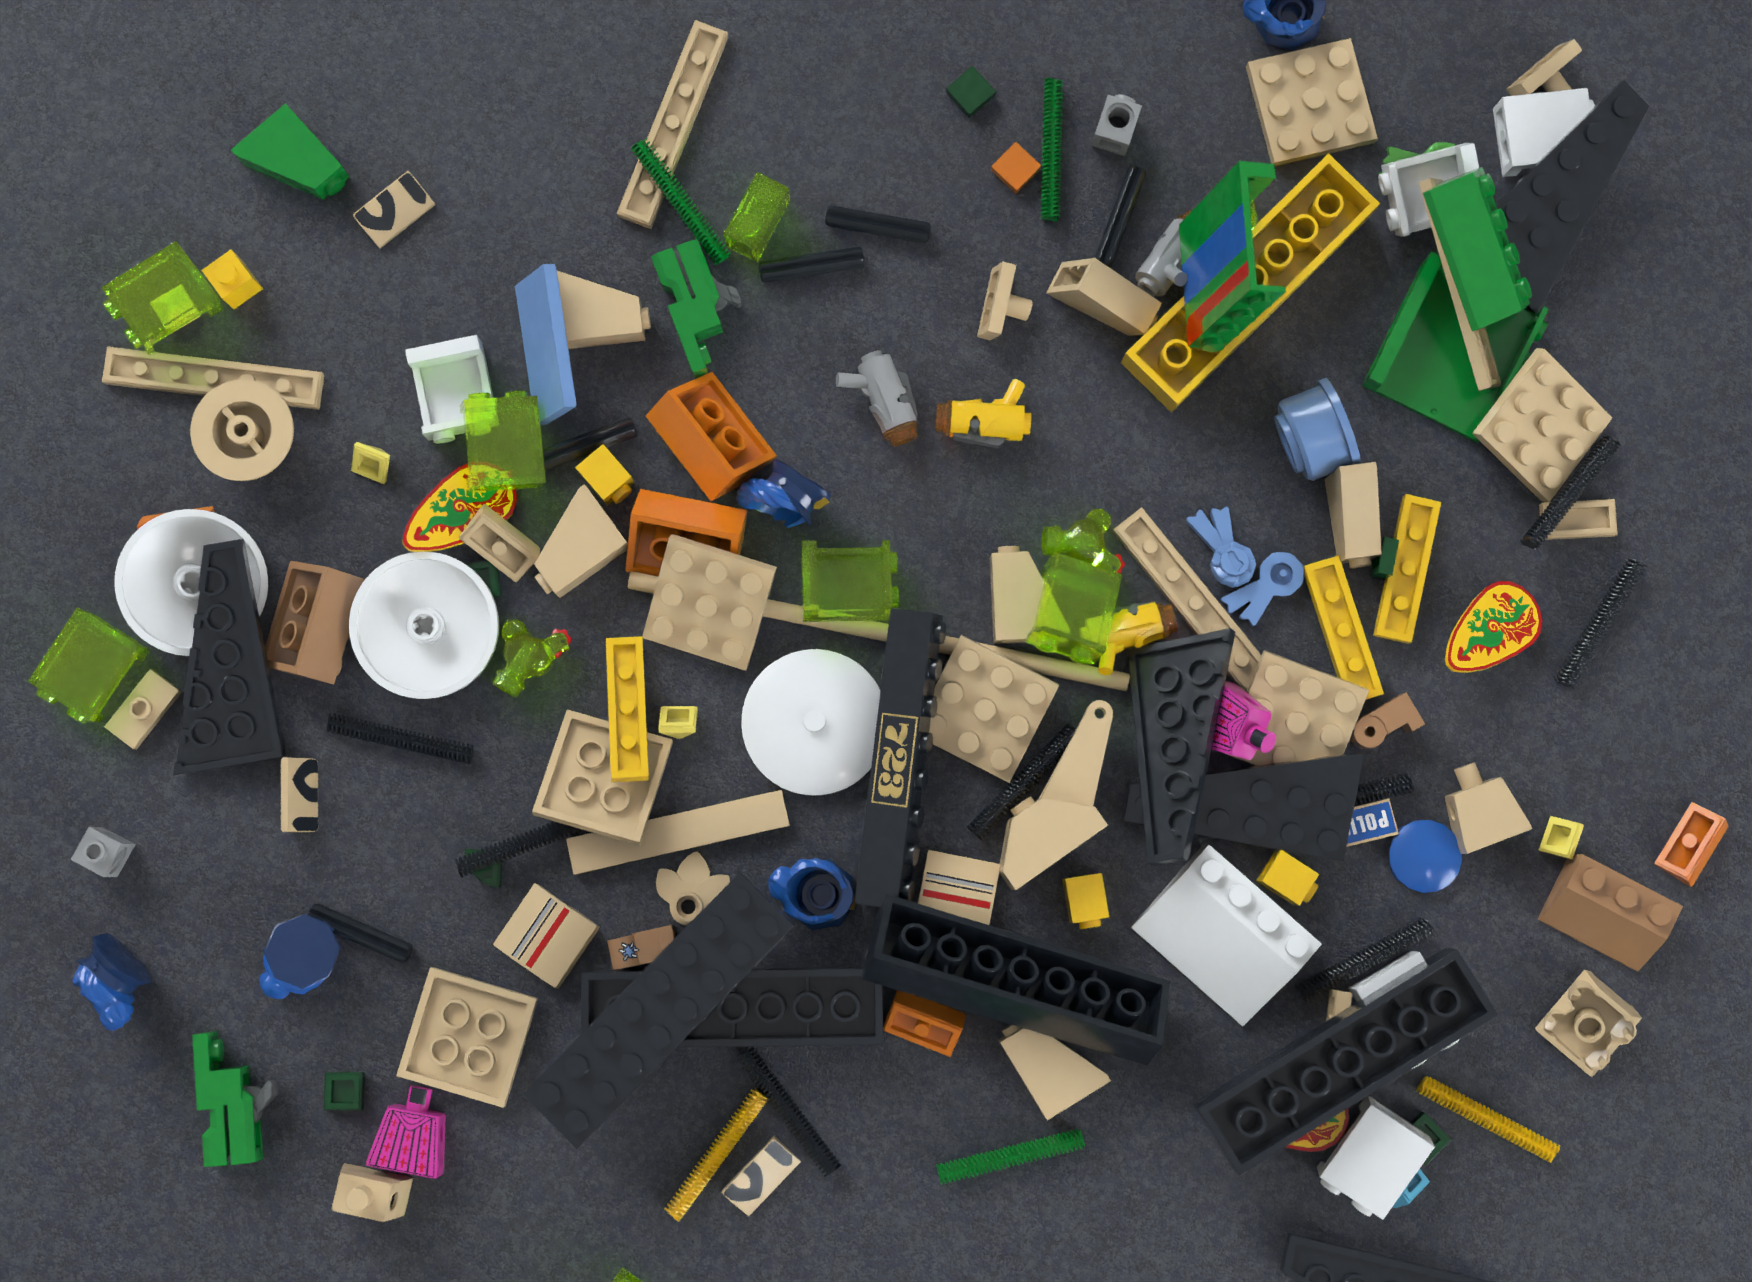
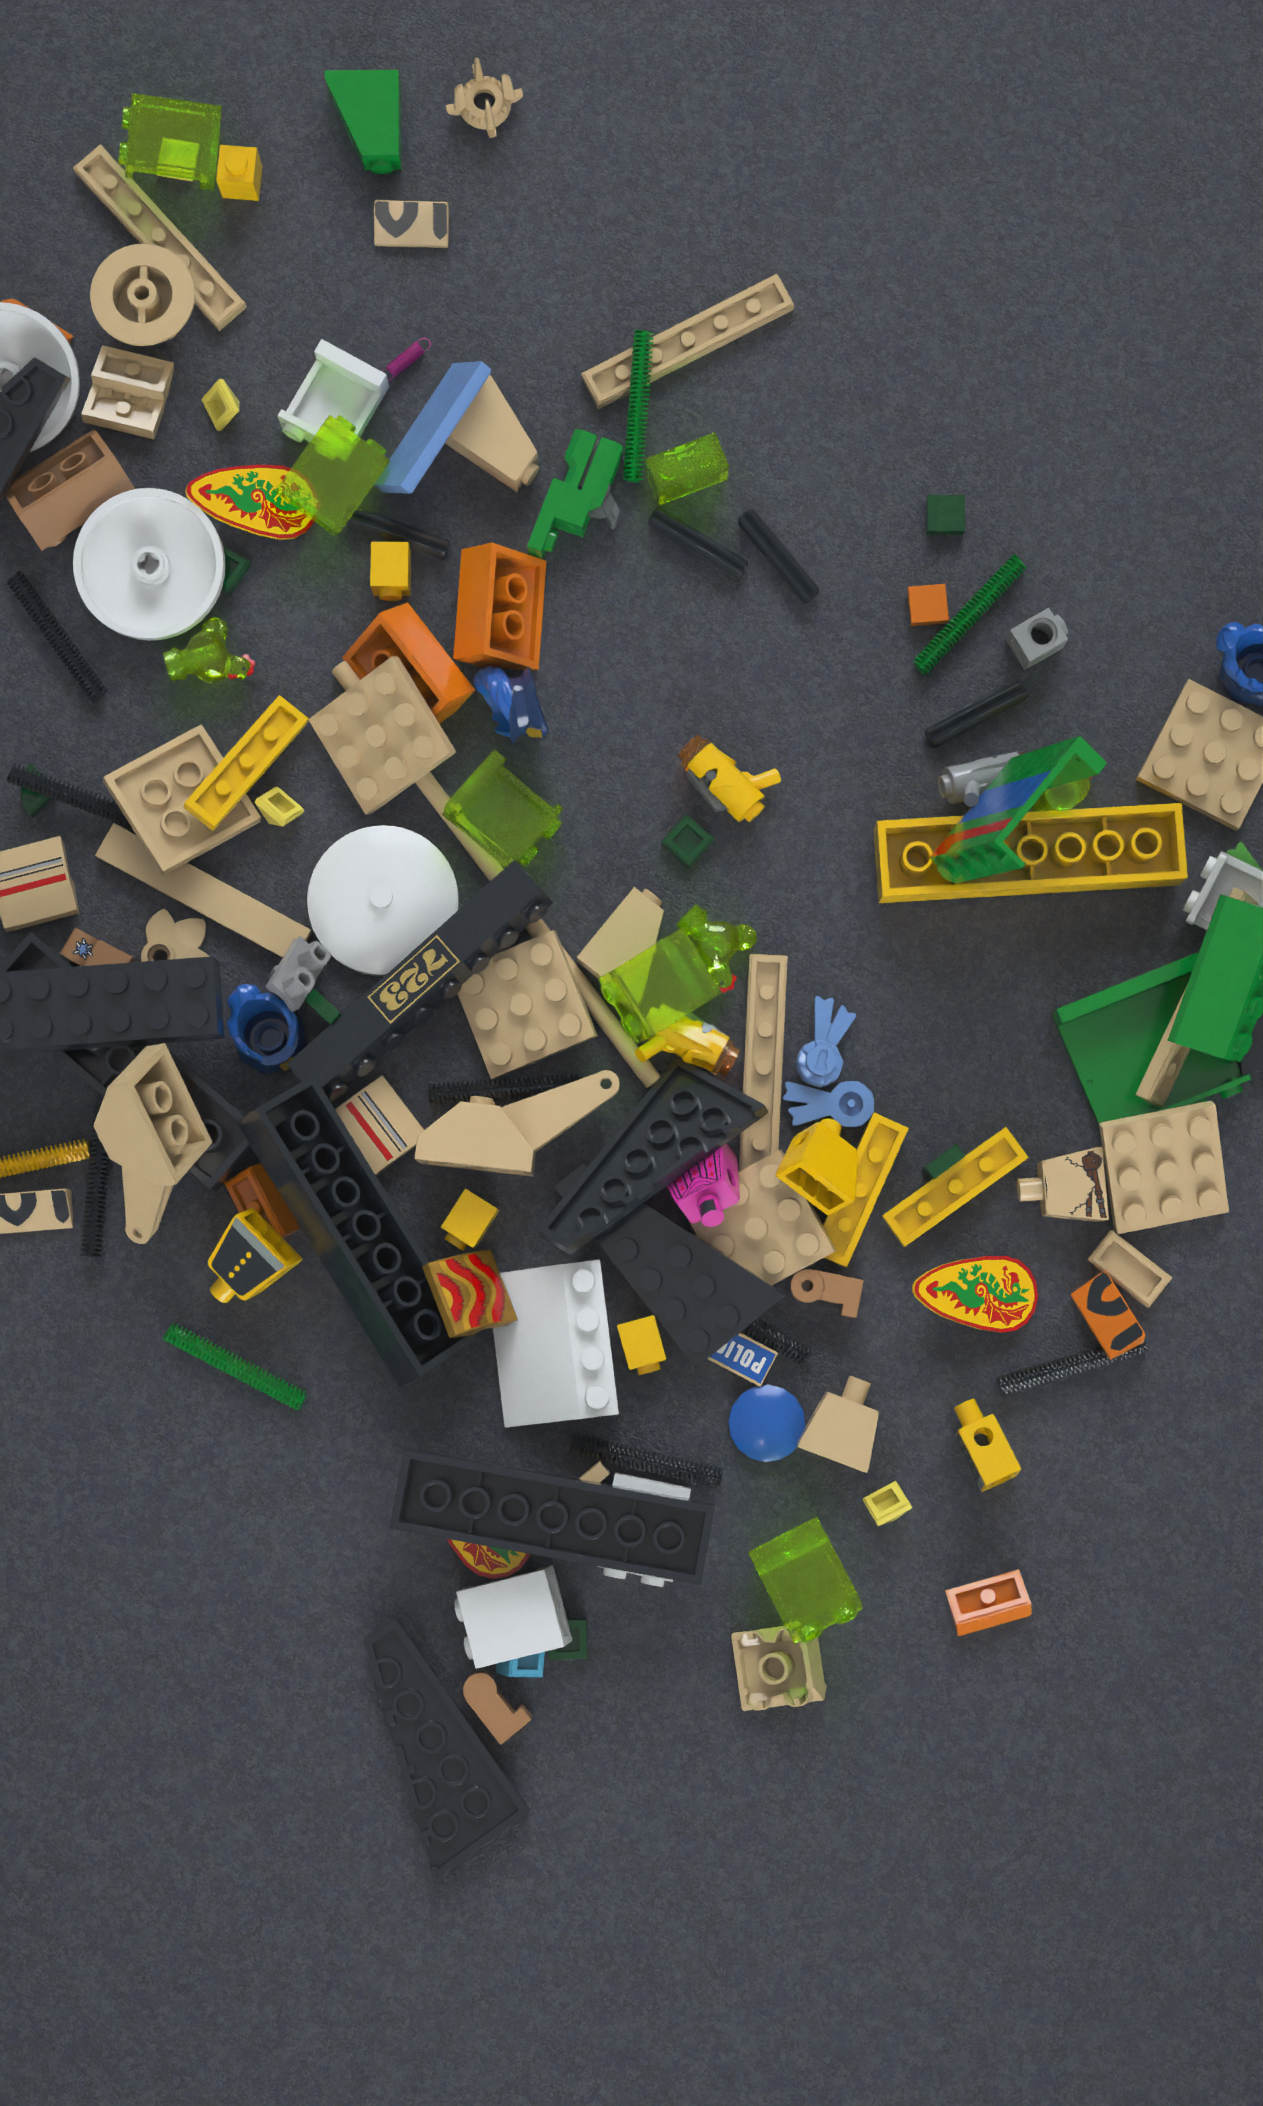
camera: 45 degrees right, 0 degrees up
tan slope [459,504,540,582] -> none
tan slope [534,484,628,598] -> none
light grey piece [836,350,919,447] -> none
tan tile [977,261,1032,341] -> none
tan slope [998,1024,1111,1120] -> none
tan slope [1046,258,1162,336] -> none
medium blue wheel [1274,378,1361,481] -> none
tan slope [1325,462,1381,568] -> none
yellow axle [1416,1076,1560,1163] -> none
black axle [1520,435,1621,551] -> none
medium nougat slope [1537,854,1683,971] -> none
none -> tan slope [81,345,174,440]
none -> tan slope [93,1043,213,1244]
none -> torso [208,1208,303,1303]
none -> light grey hips [266,936,331,1012]
none -> dark green tile [305,989,342,1025]
none -> dark pink piece [381,338,431,381]
none -> slope [422,1250,518,1338]
none -> tan piece [446,57,523,138]
none -> medium nougat leg [463,1670,532,1745]
none -> dark green tile [661,814,714,868]
none -> clear neon green panel [748,1517,863,1644]
none -> yellow torso [775,1119,858,1216]
none -> yellow torso [954,1398,1021,1492]
none -> torso [1017,1147,1109,1222]
none -> slope [1071,1271,1145,1360]

